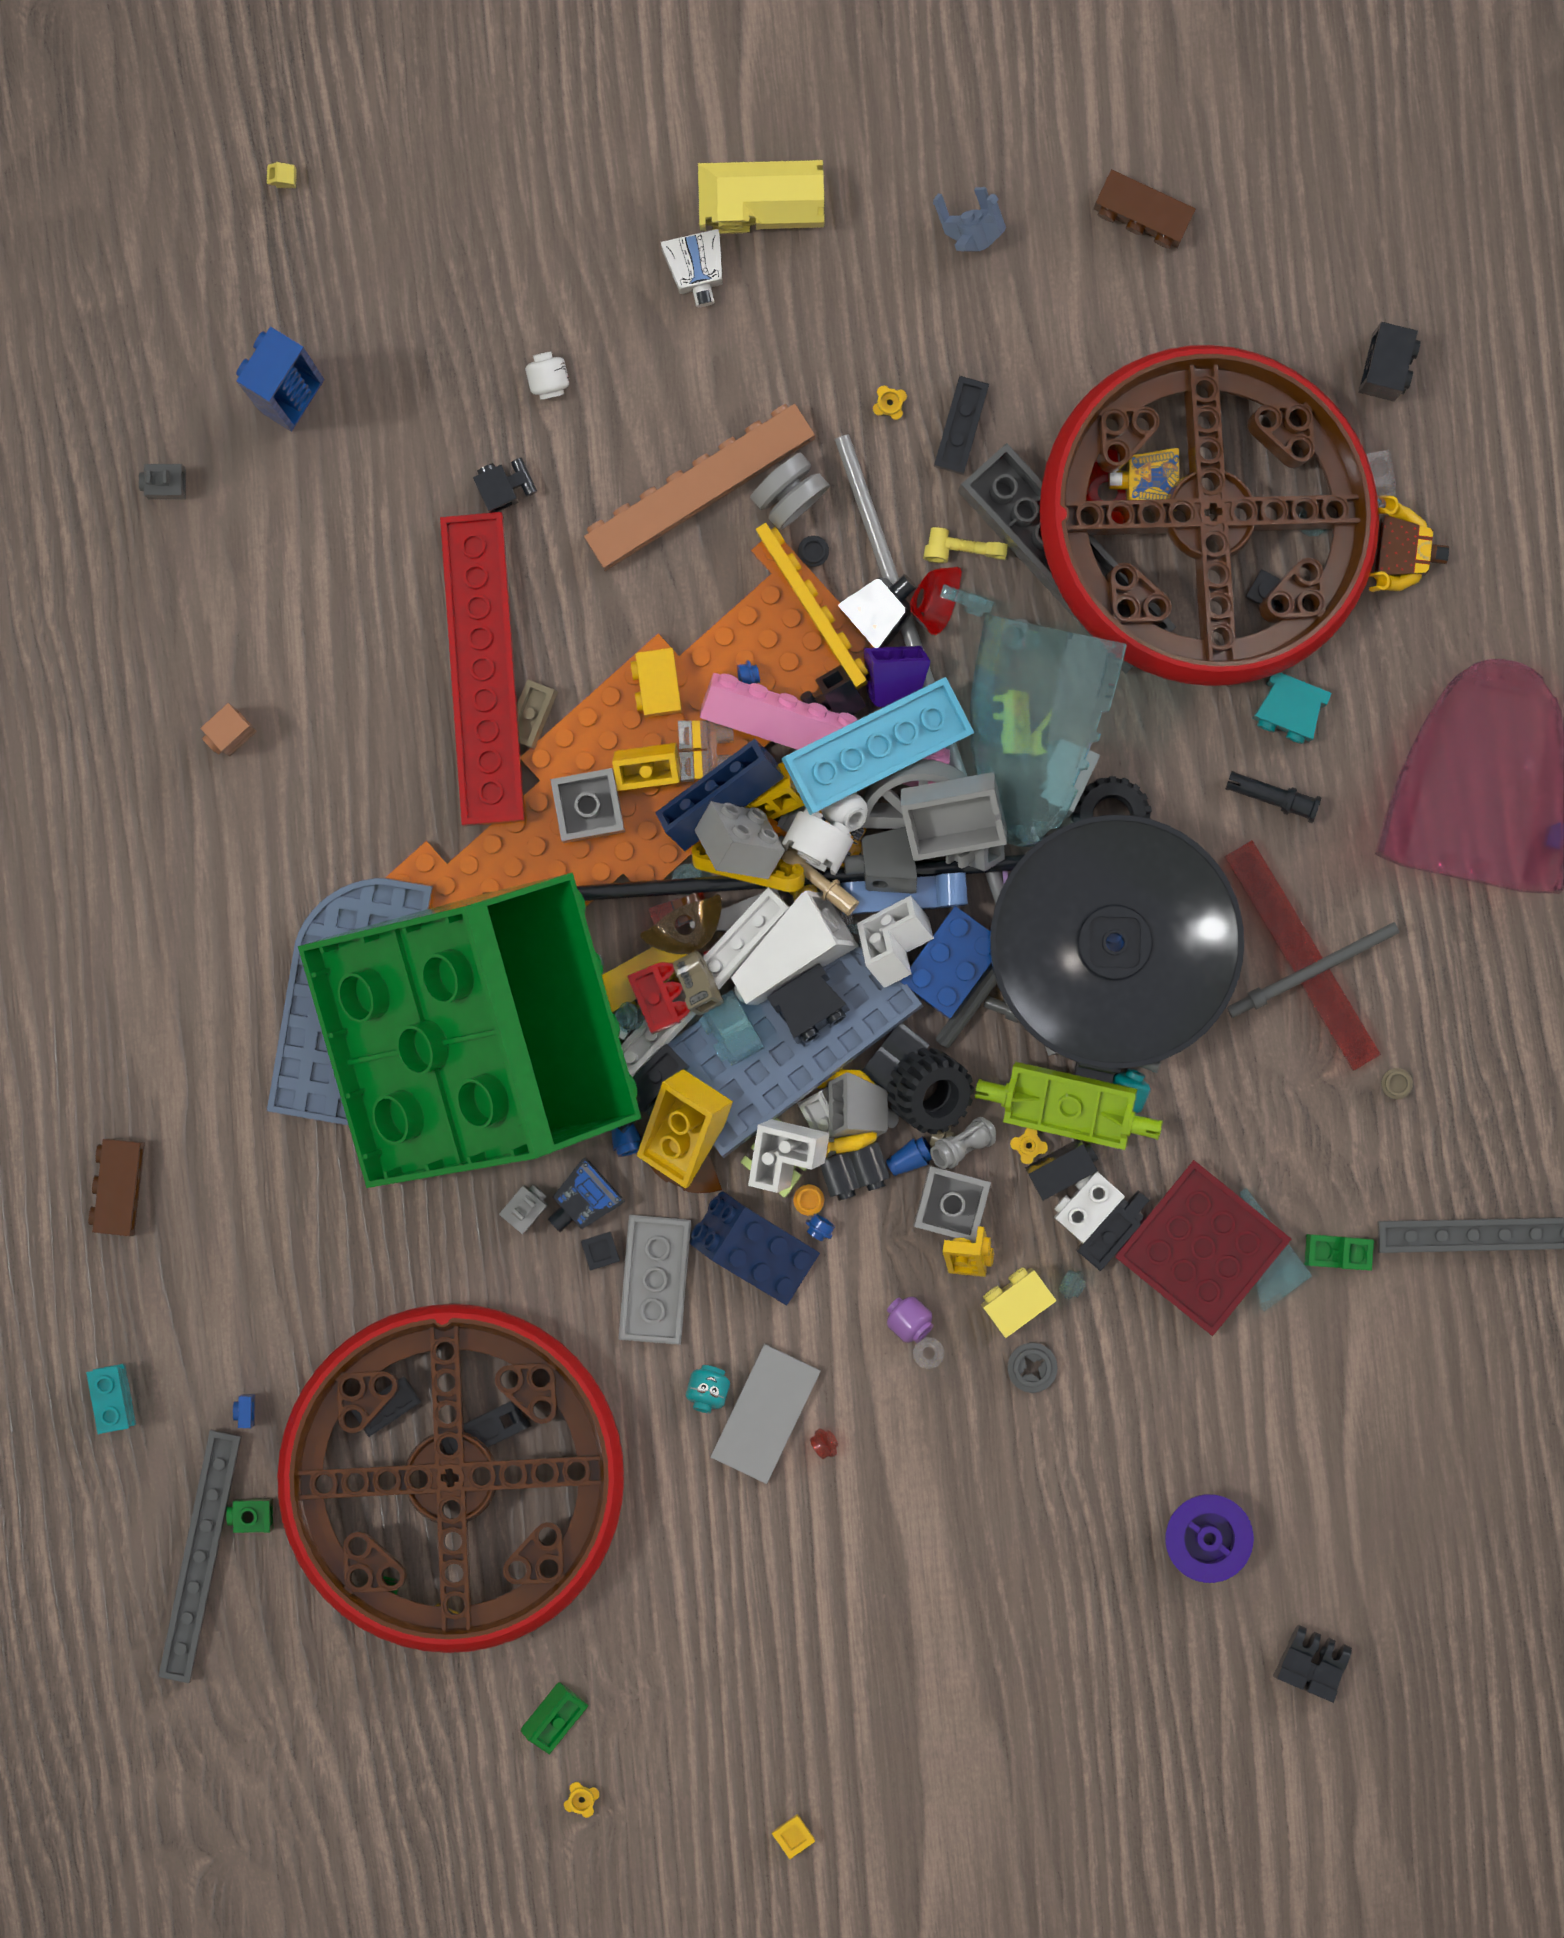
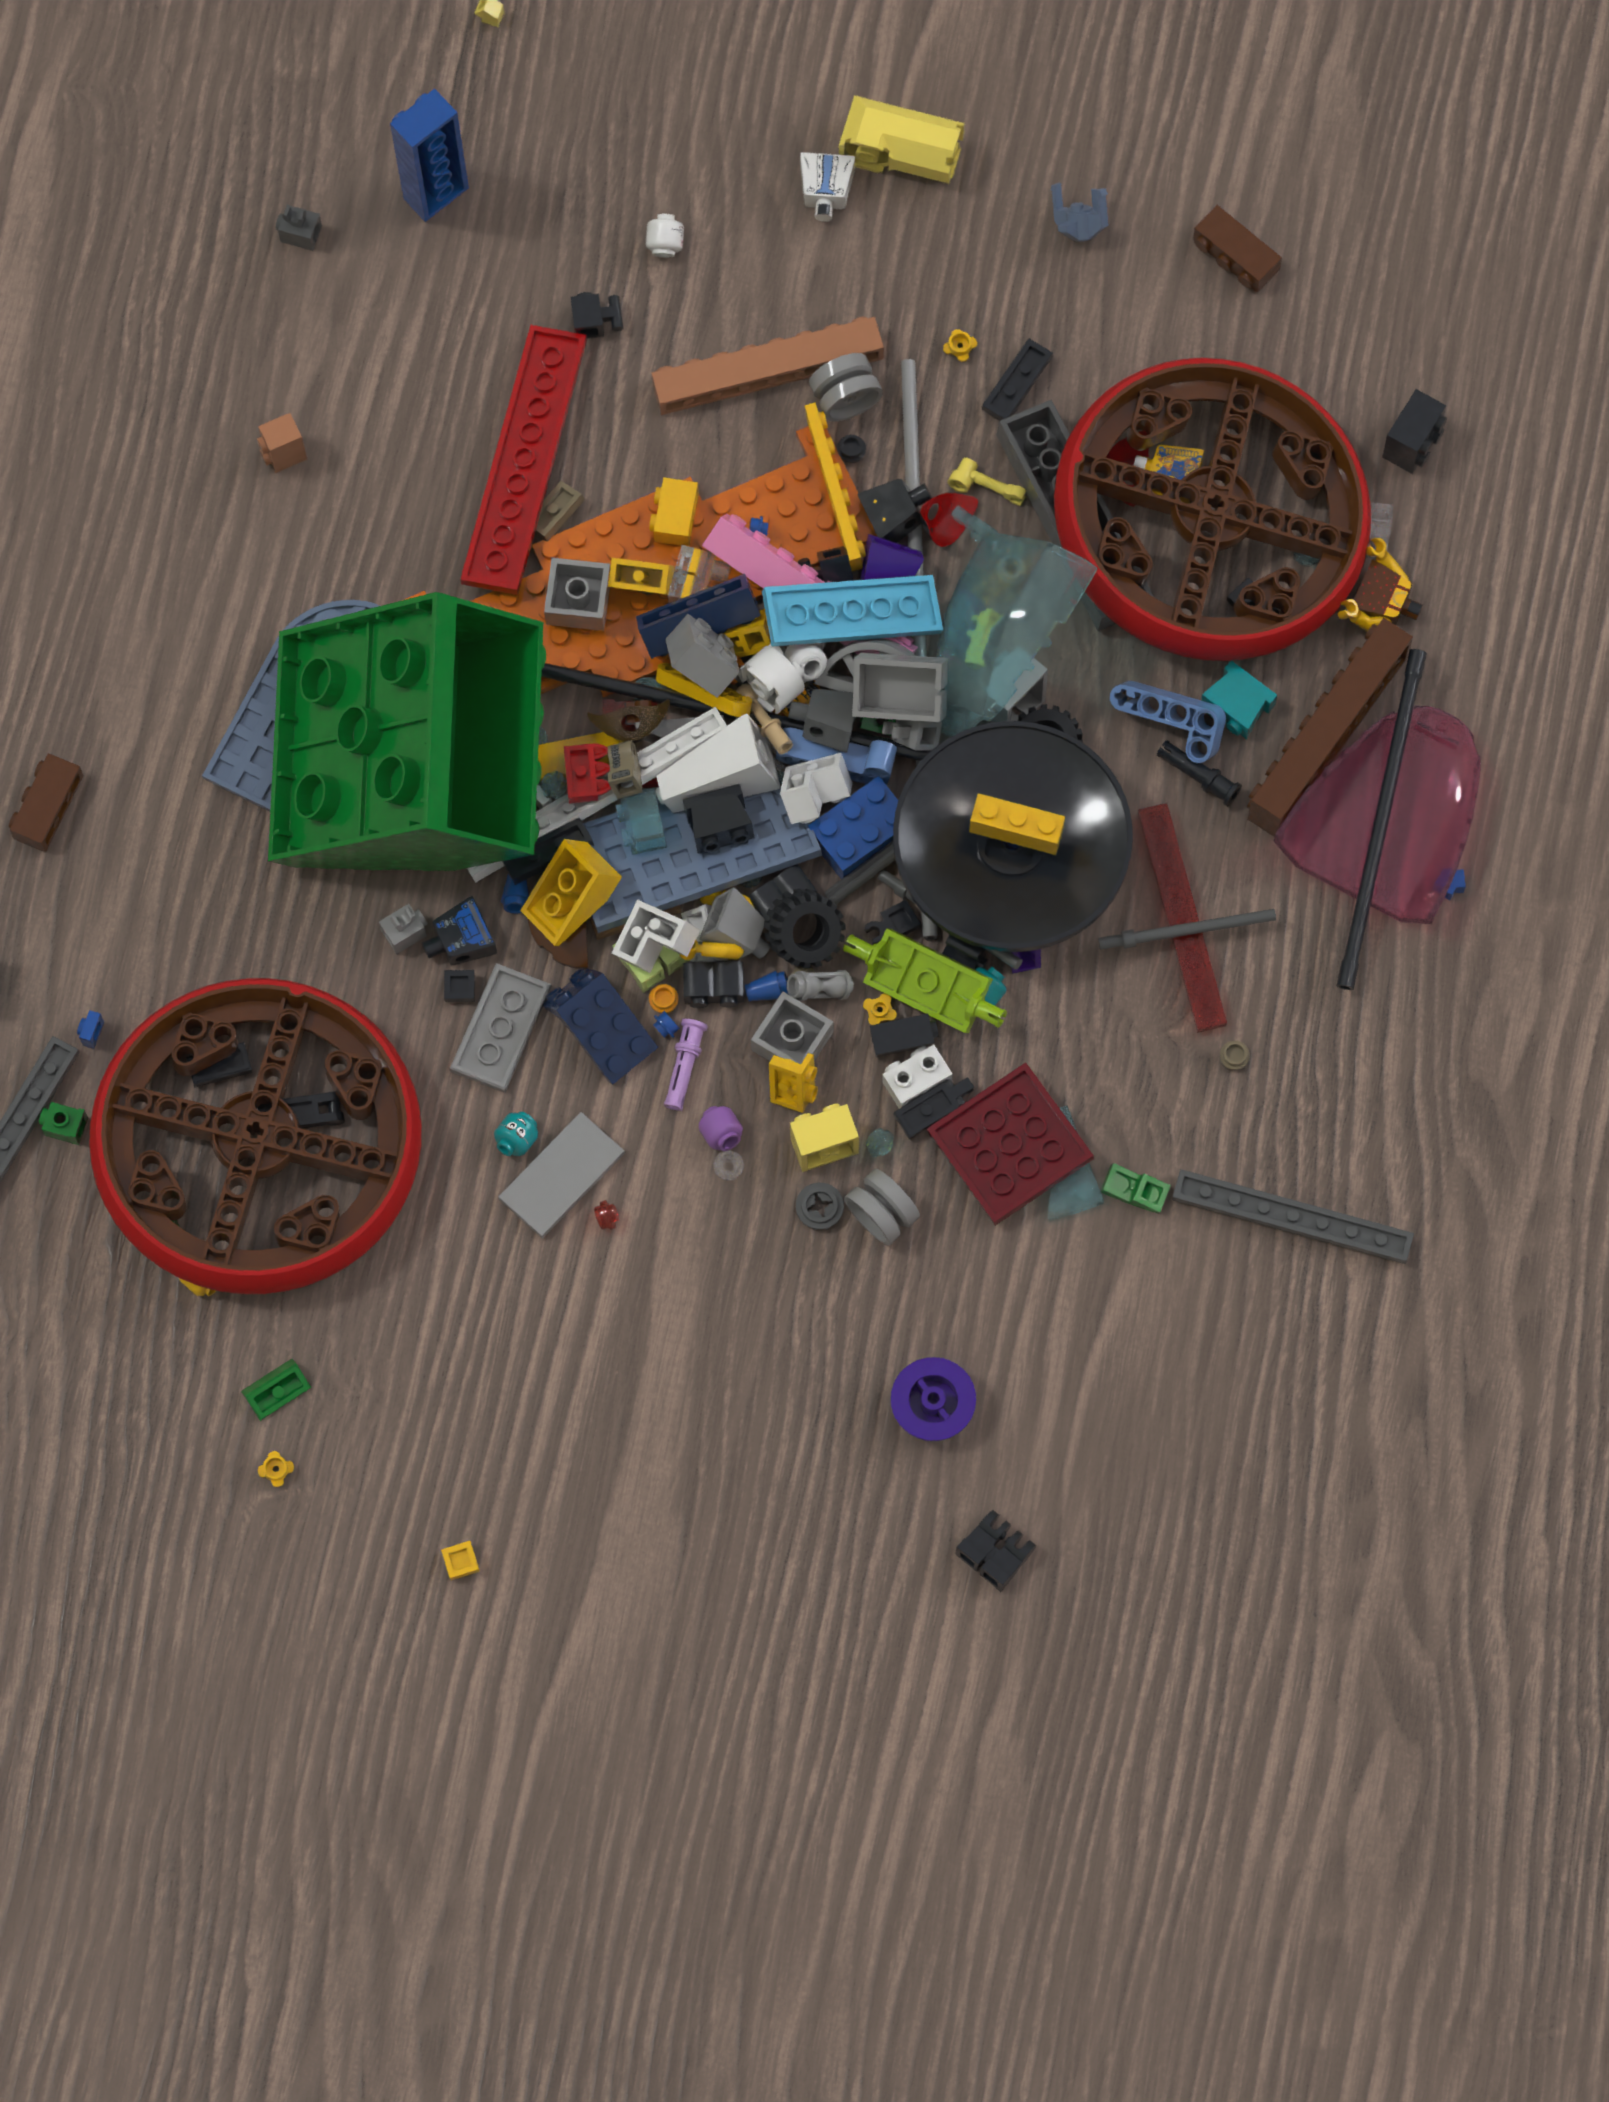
camera: 15 degrees right, 15 degrees down
none -> lavender pin [664,1018,708,1111]
none -> light grey wheel [844,1169,920,1246]
none -> black plate [864,899,920,945]
none -> yellow brick [969,793,1065,855]
none -> medium blue beam [1110,681,1226,763]
none -> reddish brown brick [1247,618,1413,839]
none -> black piece [1336,649,1427,990]

